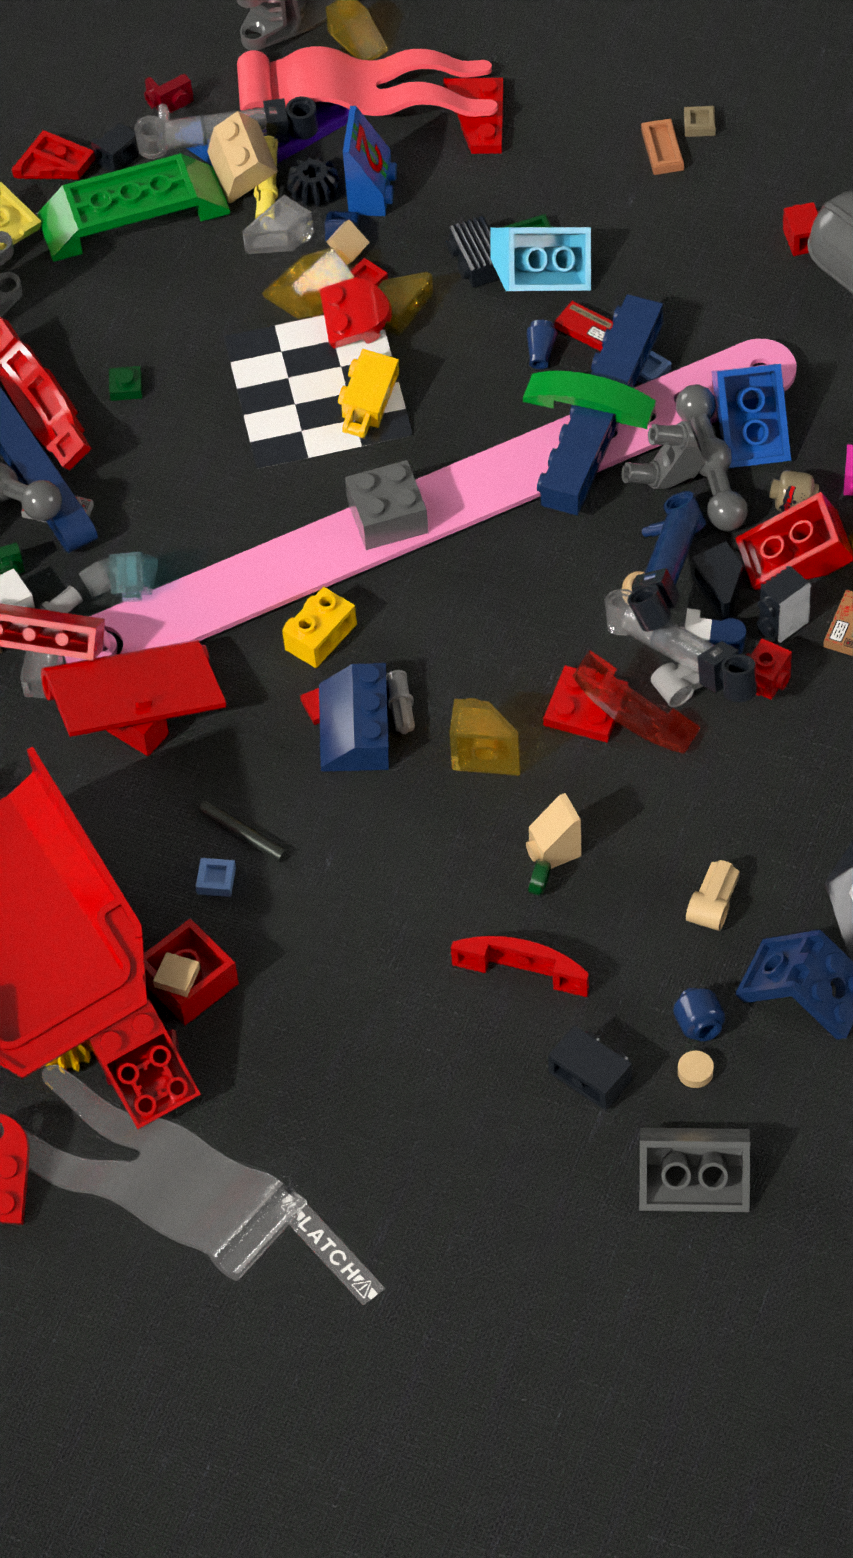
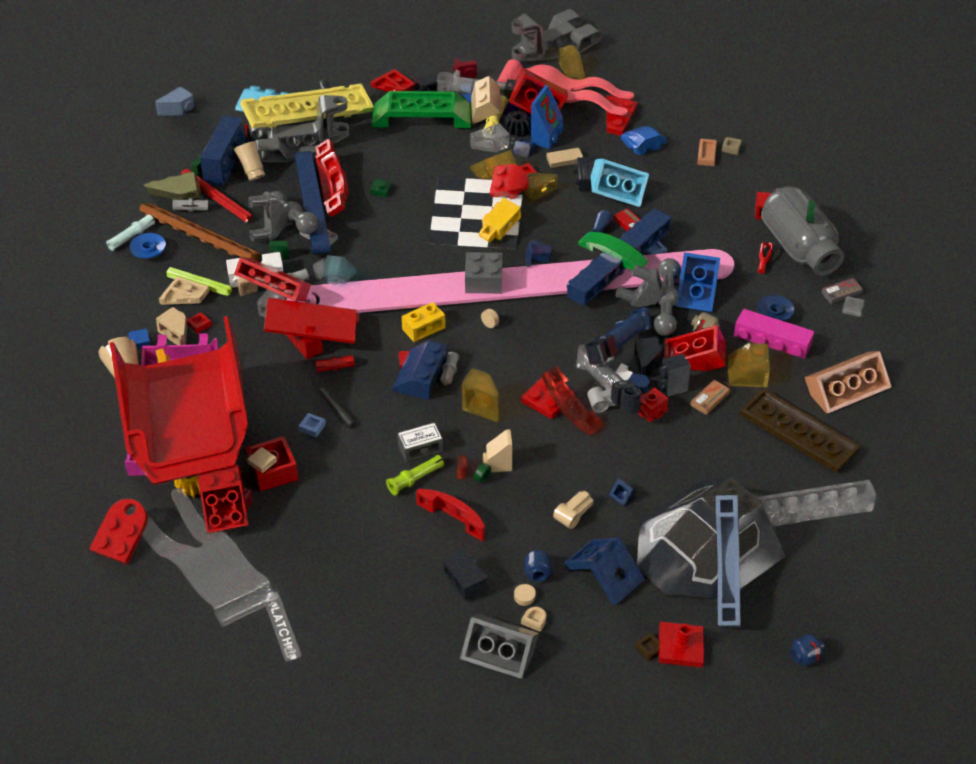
camera: 15 degrees right, 10 degrees down
tan tile [326,220,370,265] -> none
none -> red pin [315,355,355,373]
none -> lime pin [386,455,444,495]
none -> brick [397,422,443,463]
none -> clear red tile [457,455,468,479]
none -> tan tile [481,309,499,328]
none -> red slope [509,68,568,113]
none -> tan tile [521,607,547,632]
none -> dark blue bracket [525,239,552,267]
none -> tan tile [546,148,583,168]
none -> dark blue slope [609,478,636,506]
none -> blue slope [621,126,667,155]
none -> red piece [758,242,774,274]

